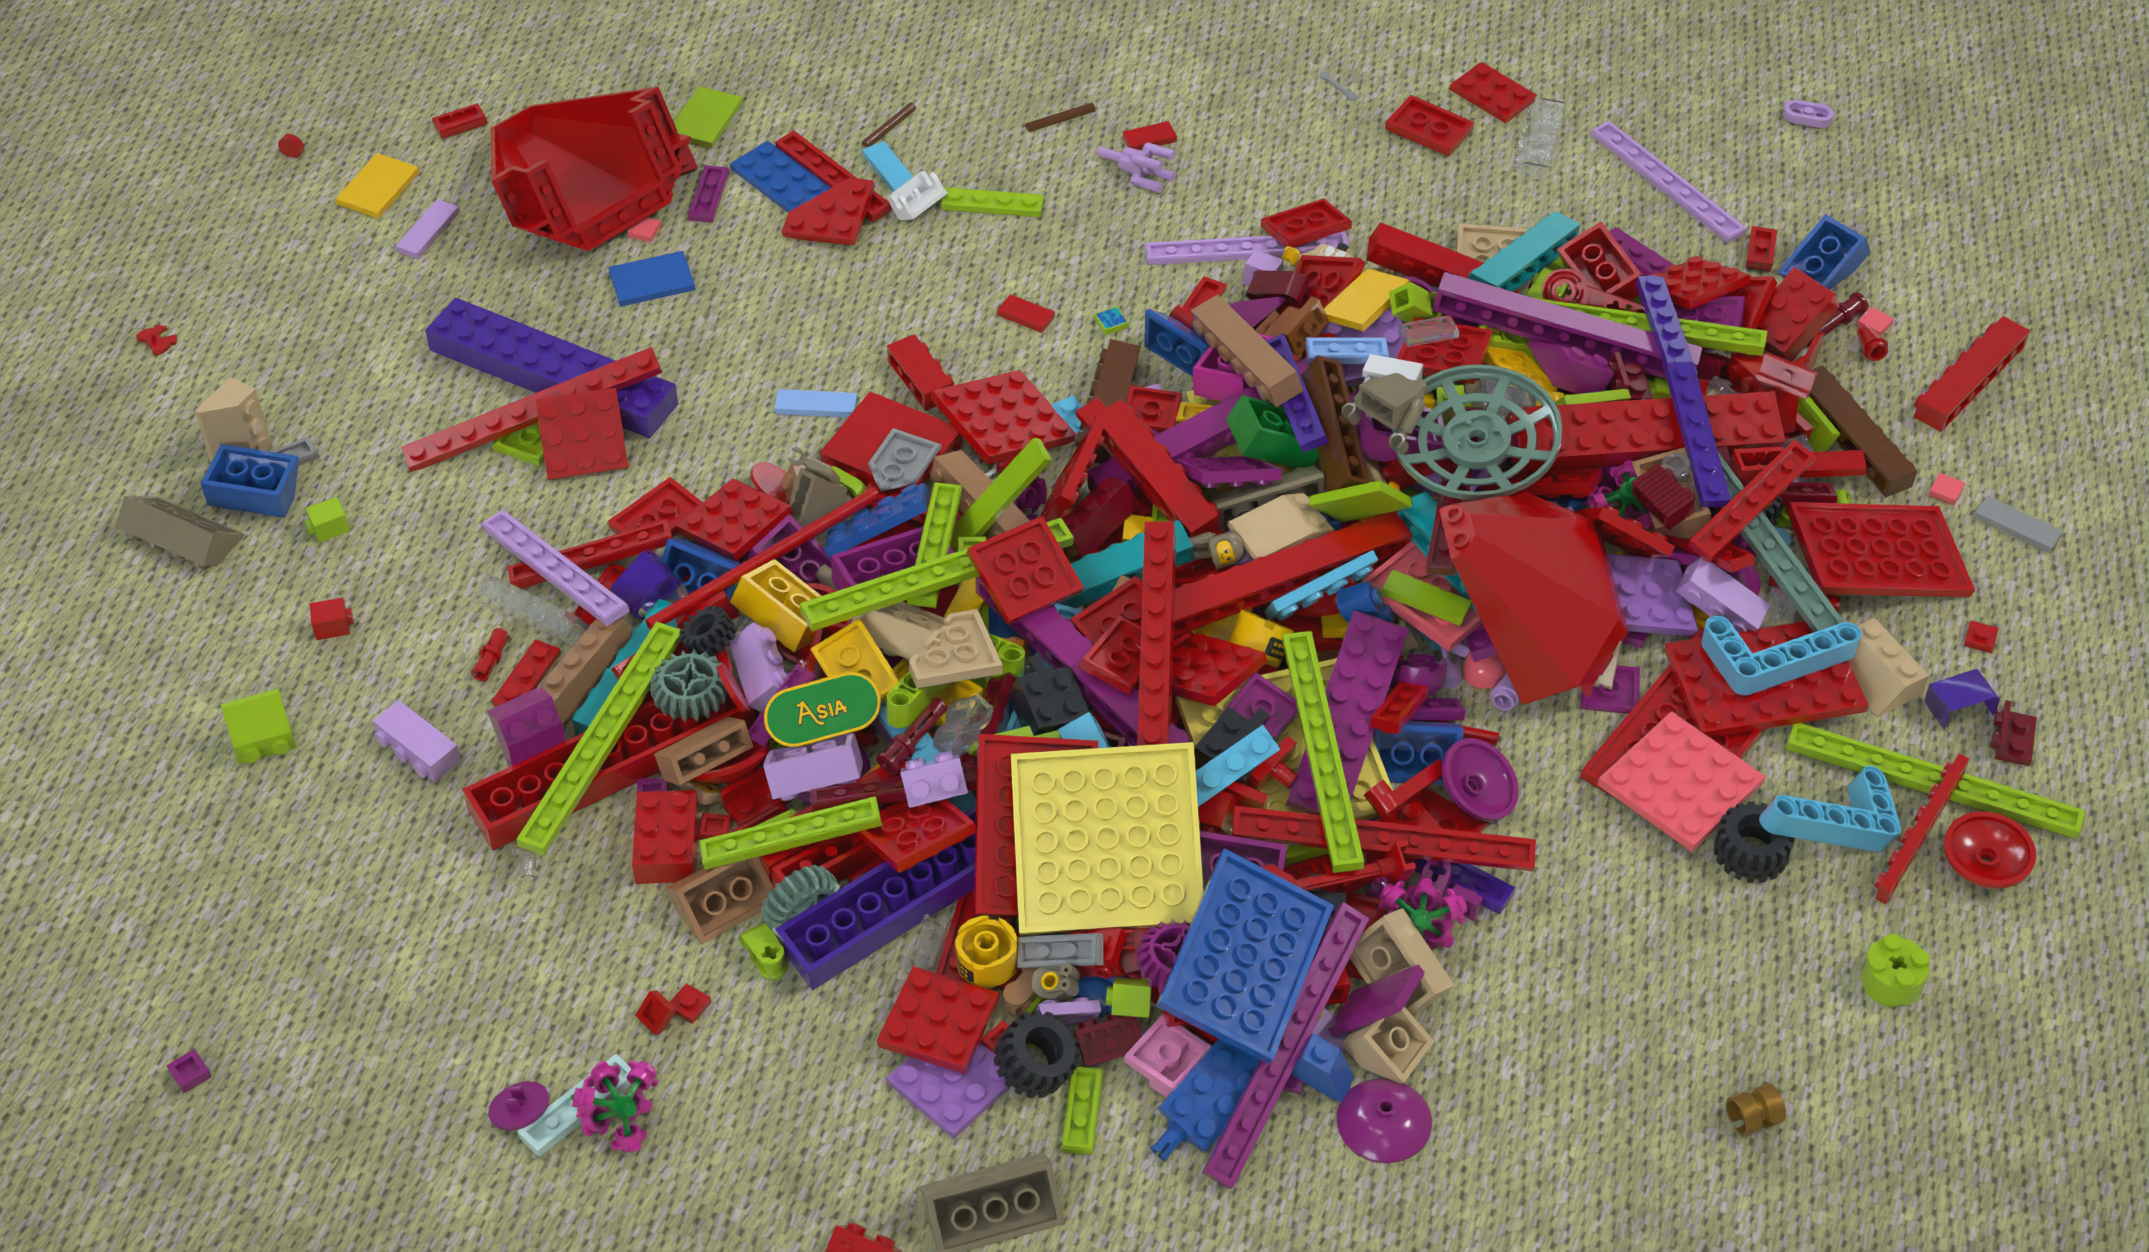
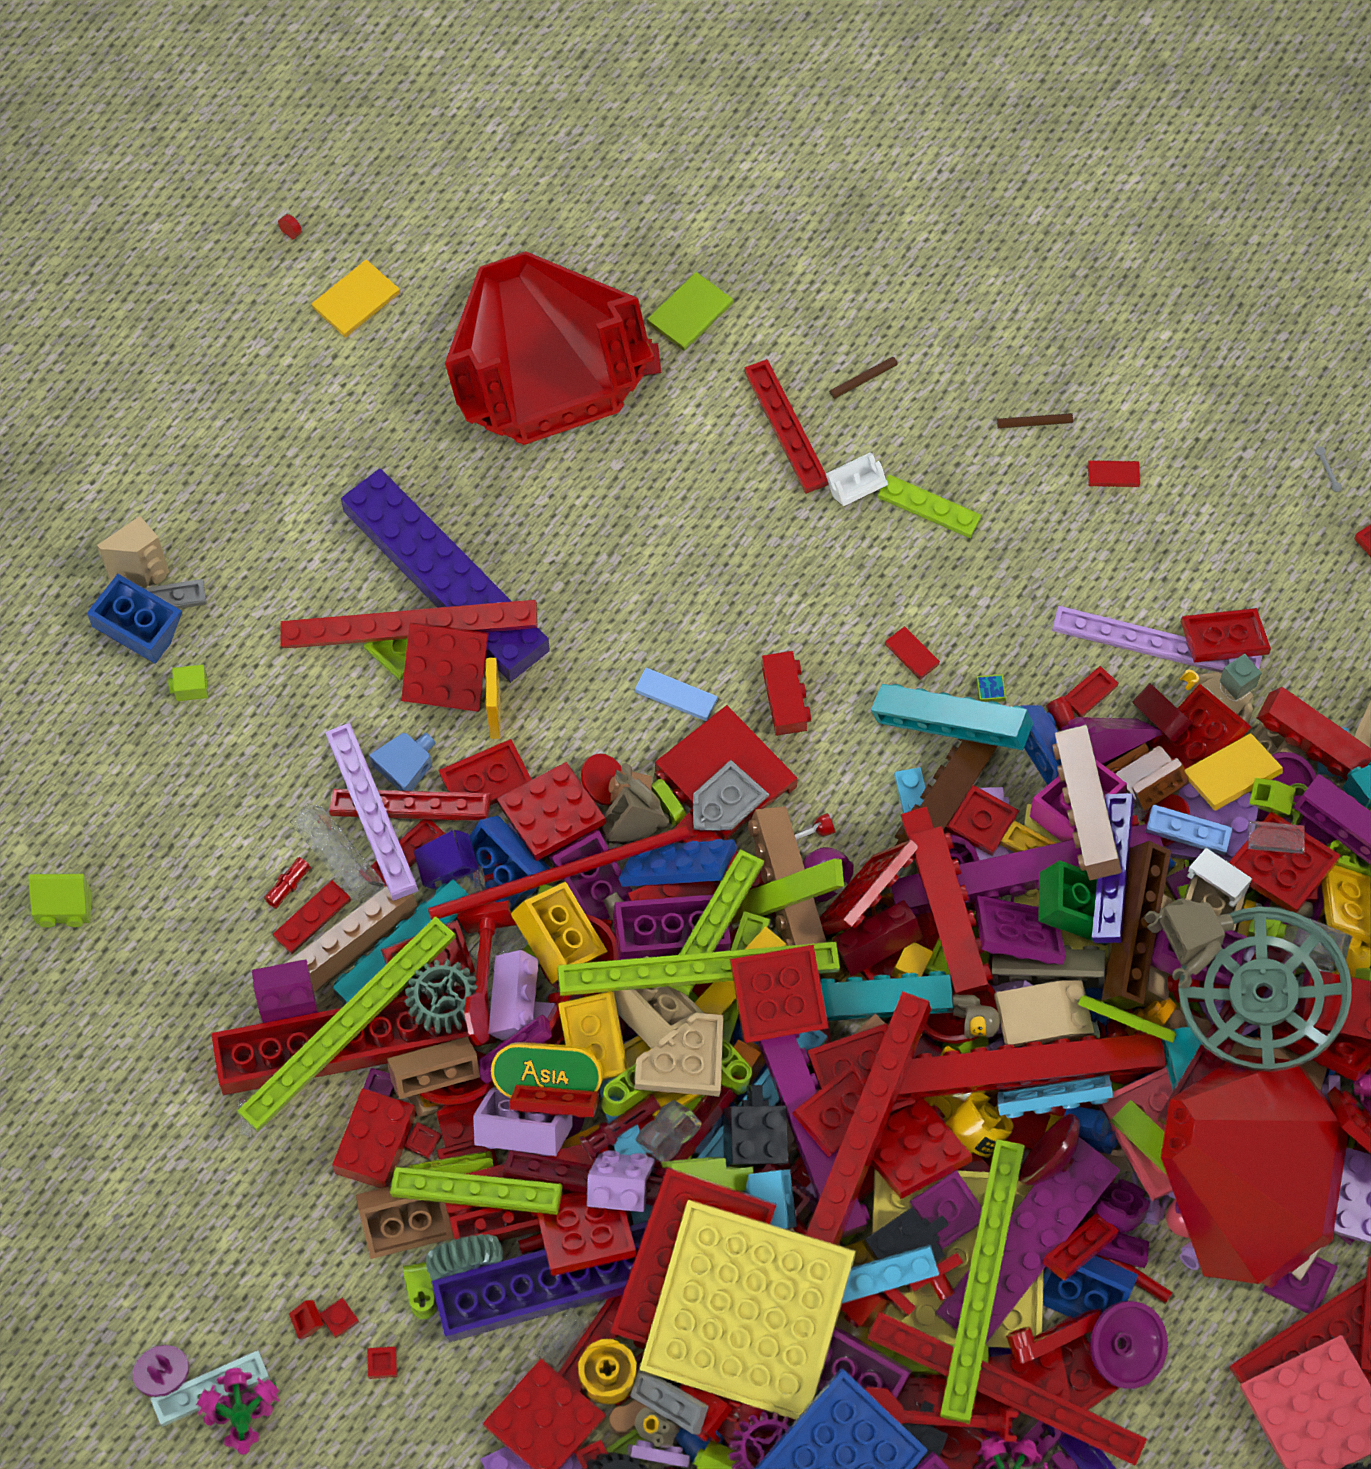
camera: 20 degrees right, 15 degrees up
dark tan slope [115,496,245,569] -> none
red piece [136,325,177,356] -> none
red brick [309,597,354,640] -> none
lavender brick [372,700,461,782] -> none
lavender tile [395,199,459,259] -> none
red plate [432,103,488,139] -> none
blue tile [608,251,695,307] -> none
coral tile [627,217,661,243] -> none
black tyre [680,605,736,657] -> none
magenta tile [688,165,730,223] -> none
blue plate [730,140,831,212] -> none
red plate [781,178,875,246] -> none
medium azure tile [862,141,913,192] -> none
red plate [931,370,1077,465] -> none
lavender plant [1097,143,1176,193] -> none
lavender panel [1243,250,1284,286] -> none
none -> red plate [367,1346,398,1379]
none -> medium blue torso [369,732,436,791]
none -> yellow tile [486,658,501,739]
none -> red plate [510,1085,599,1118]
none -> brick [871,684,1033,750]
none -> dark red dish [1018,1114,1080,1186]
none -> sand green brick [1220,653,1262,700]

